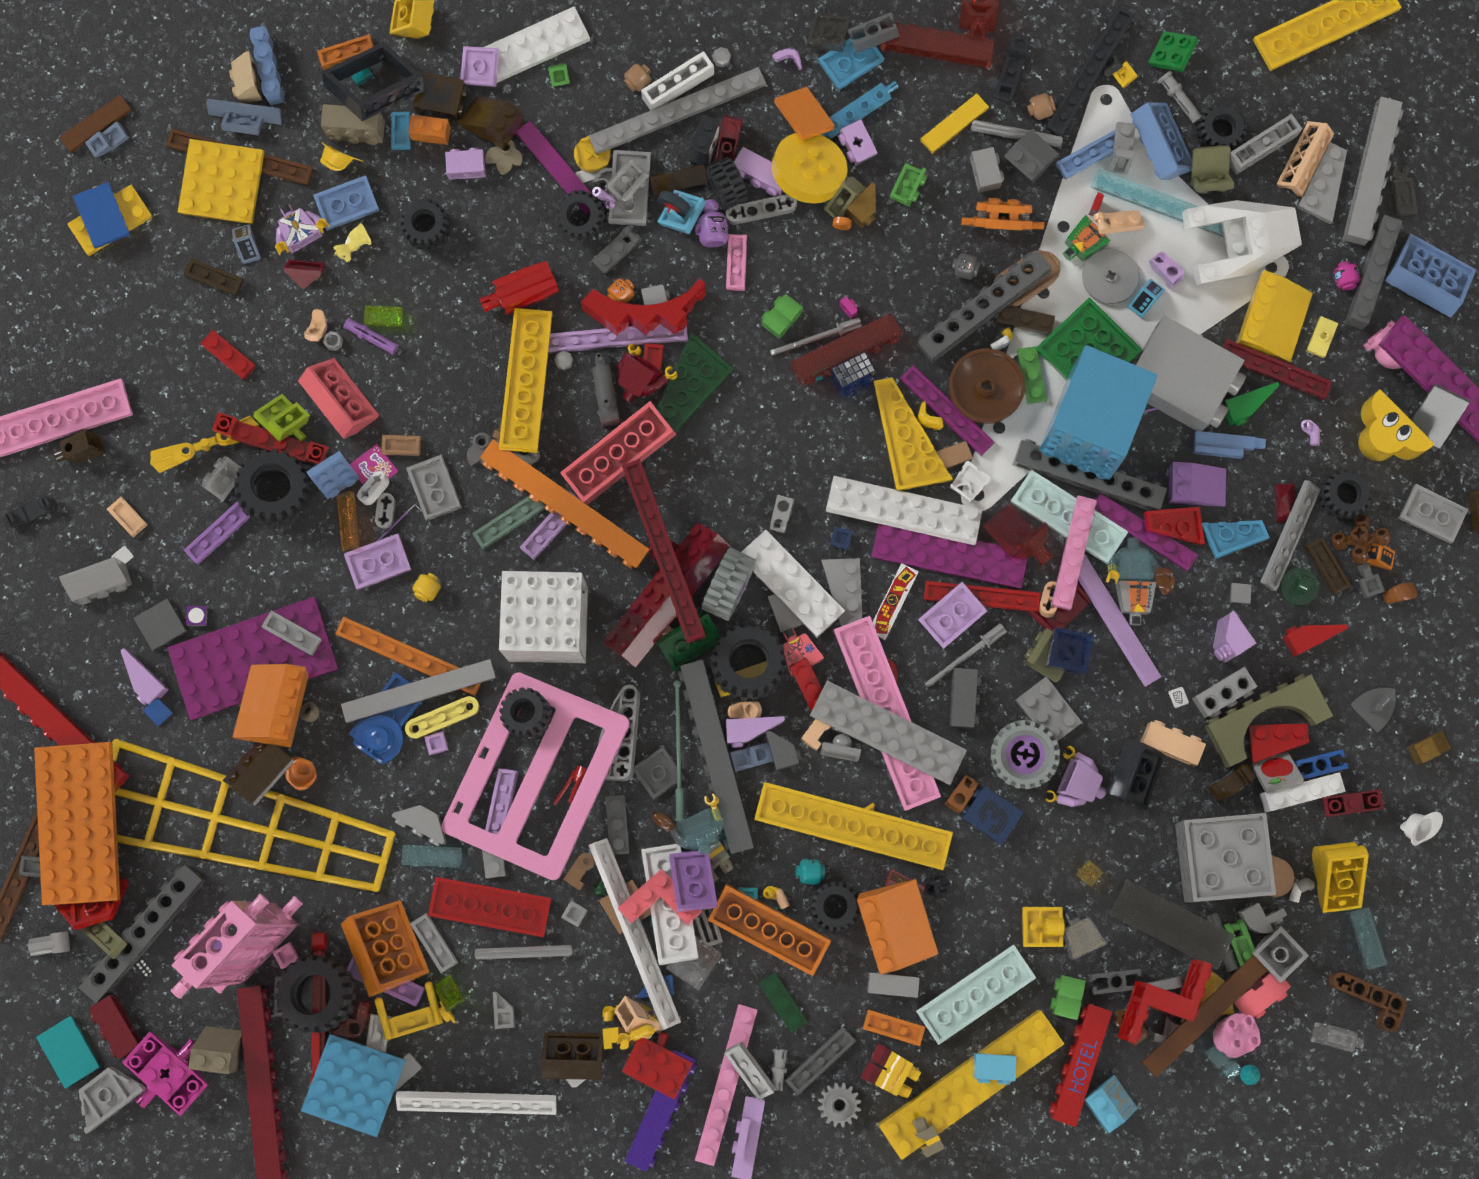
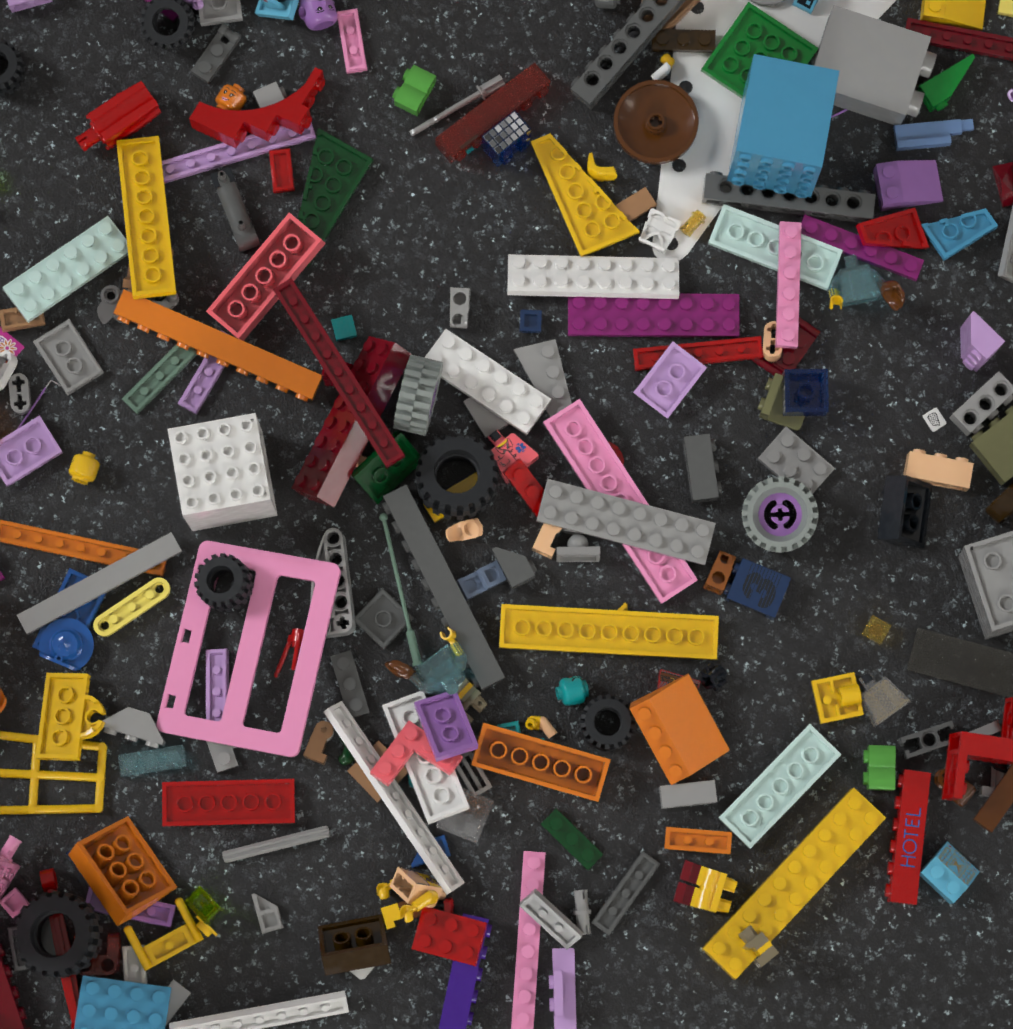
camera: 15 degrees left, 0 degrees up
light grey tile [410,913,459,974] -> none
lavender tile [424,731,449,756] -> none
light grey tile [554,351,573,371] -> none
light grey tile [561,900,588,927] -> none
dark red torso [618,344,678,402] -> none
lavender slope [726,716,785,748] -> none
light grey gear [818,1082,861,1127] -> none
dark pink plate [839,296,858,320] -> none
tile [873,563,919,640] -> none
magenta tile [899,365,995,457] -> none
light grey piece [925,624,1007,687] -> none
medium azure brick [973,1053,1016,1085] -> none
clear red plate [983,504,1053,566] -> none
bright green plate [1017,346,1047,405] -> none
lavender torso [1045,746,1106,807] -> none
lavender tile [1078,554,1161,687] -> none
torso [1116,581,1156,625] -> none
light grey tile [1230,583,1252,605] -> none
none -> light aqua plate [2,216,128,323]
none -> yellow plate [35,673,106,761]
none -> teal tile [331,315,357,342]
none -> clear yellow pin [680,210,706,237]

